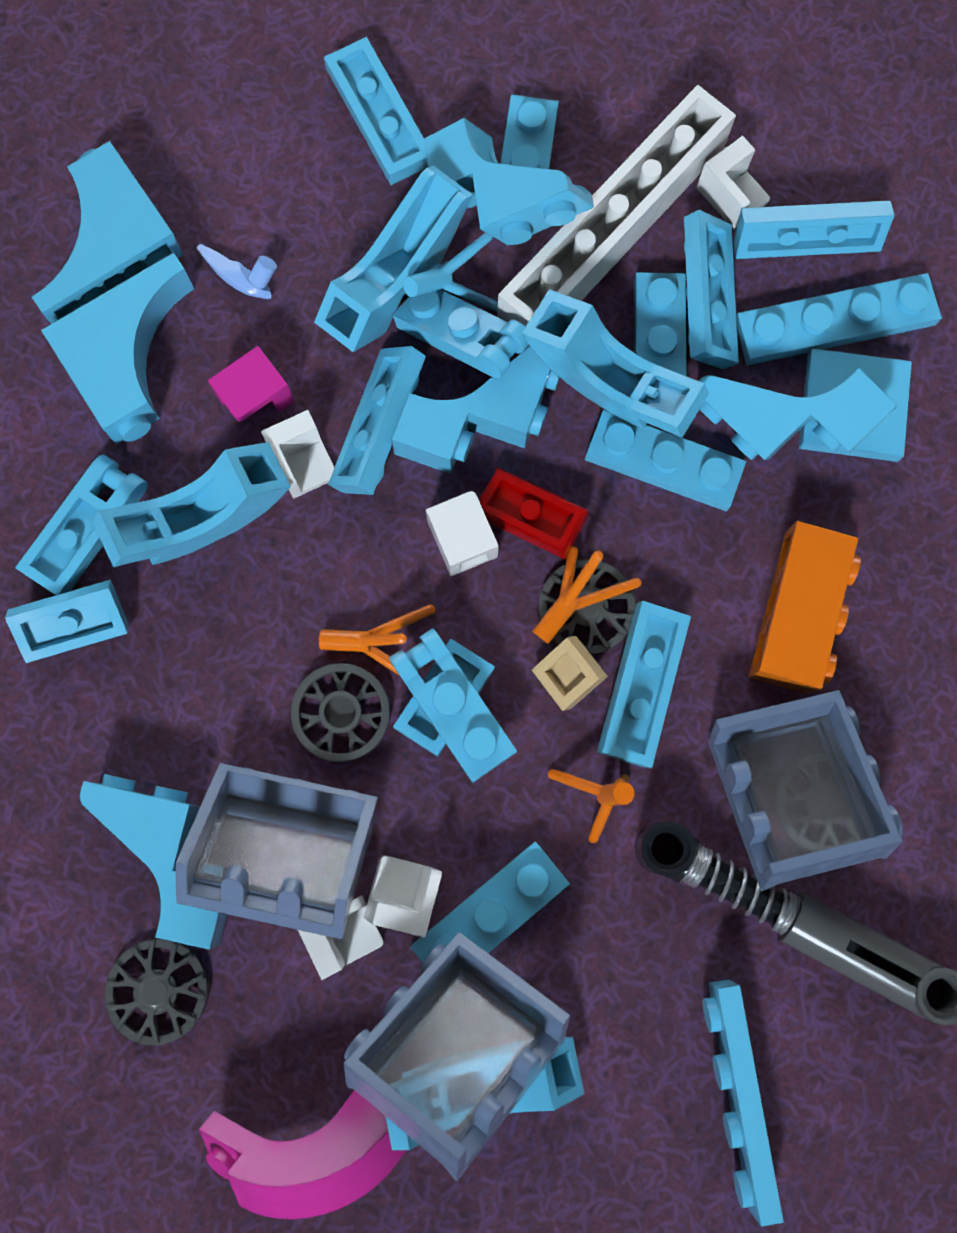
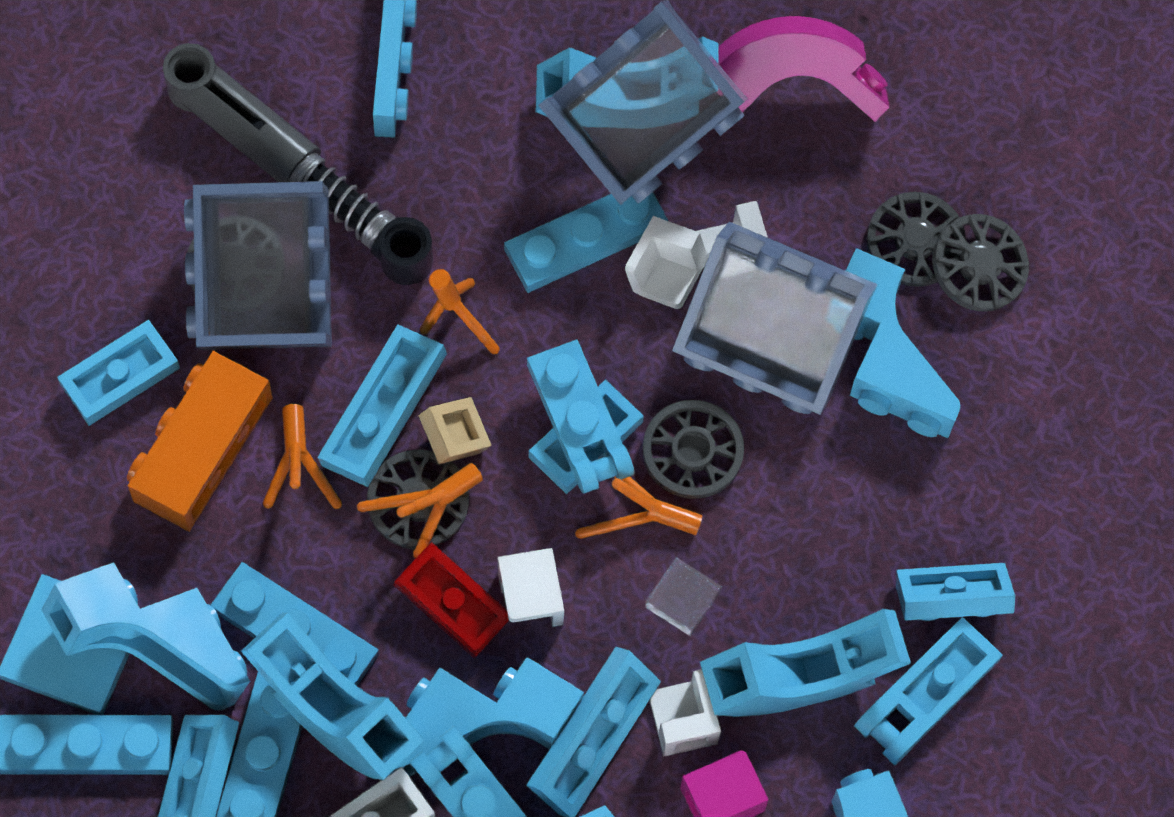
camera: 170 degrees left, 10 degrees down
none -> medium azure plate [57,320,180,426]
none -> orange plant [263,404,342,509]
none -> clear plate [645,557,722,636]
none -> dark grey wheel [932,214,1029,312]

